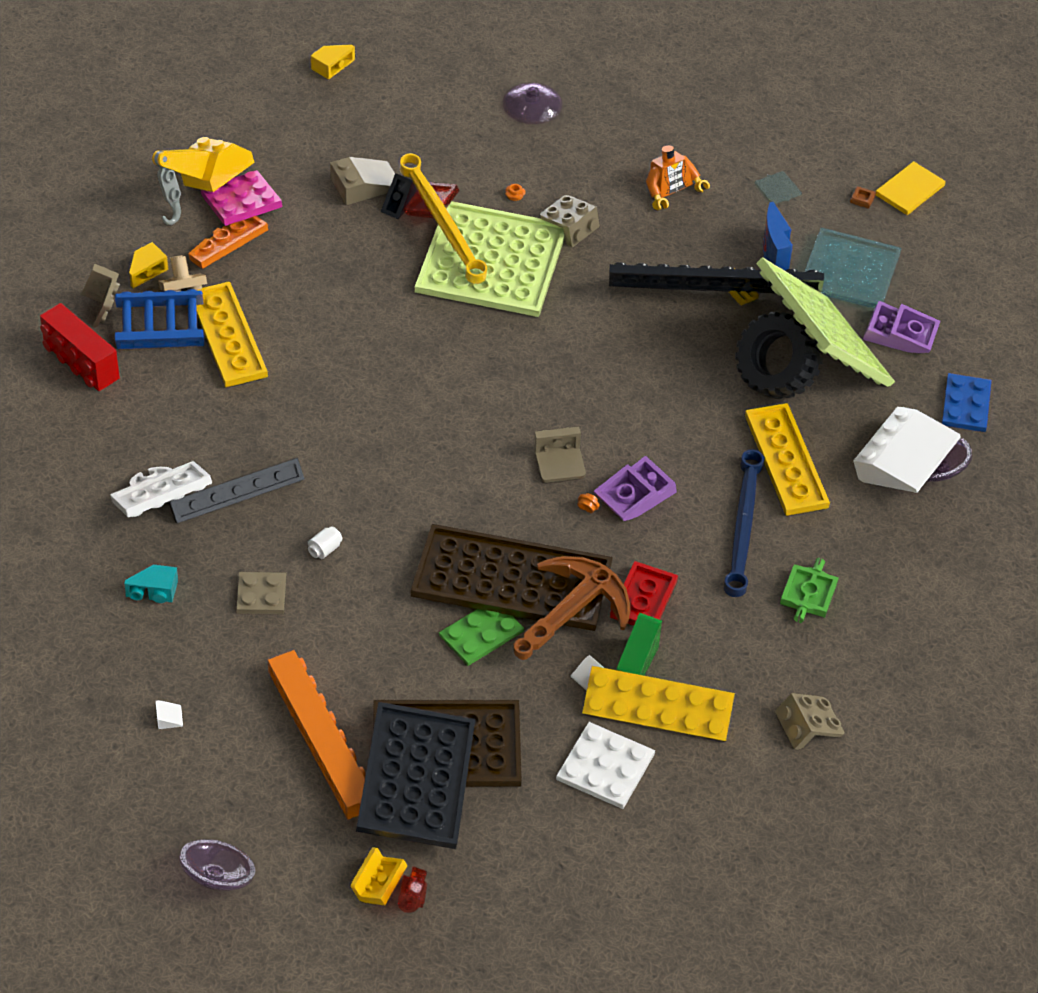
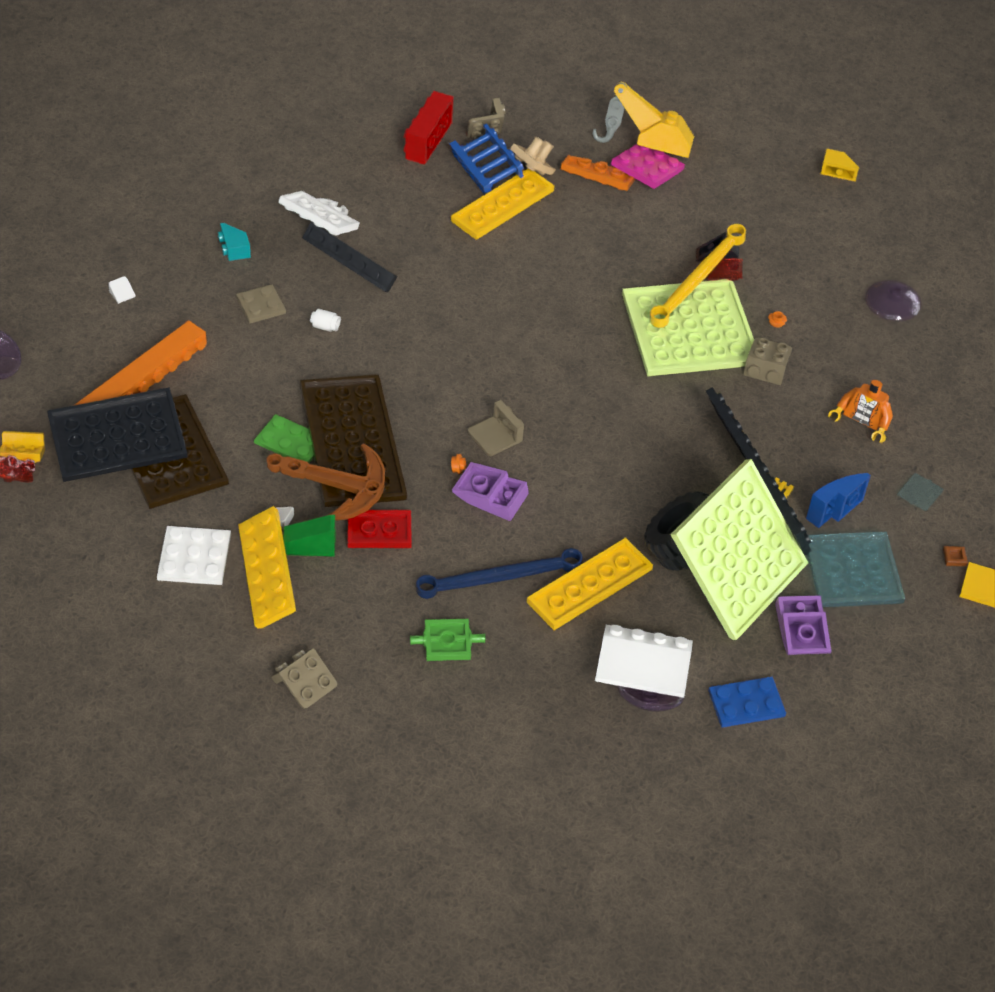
camera: 65 degrees right, 0 degrees up
yellow slope [129,242,168,288] -> none
dark tan slope [330,157,395,205] -> none

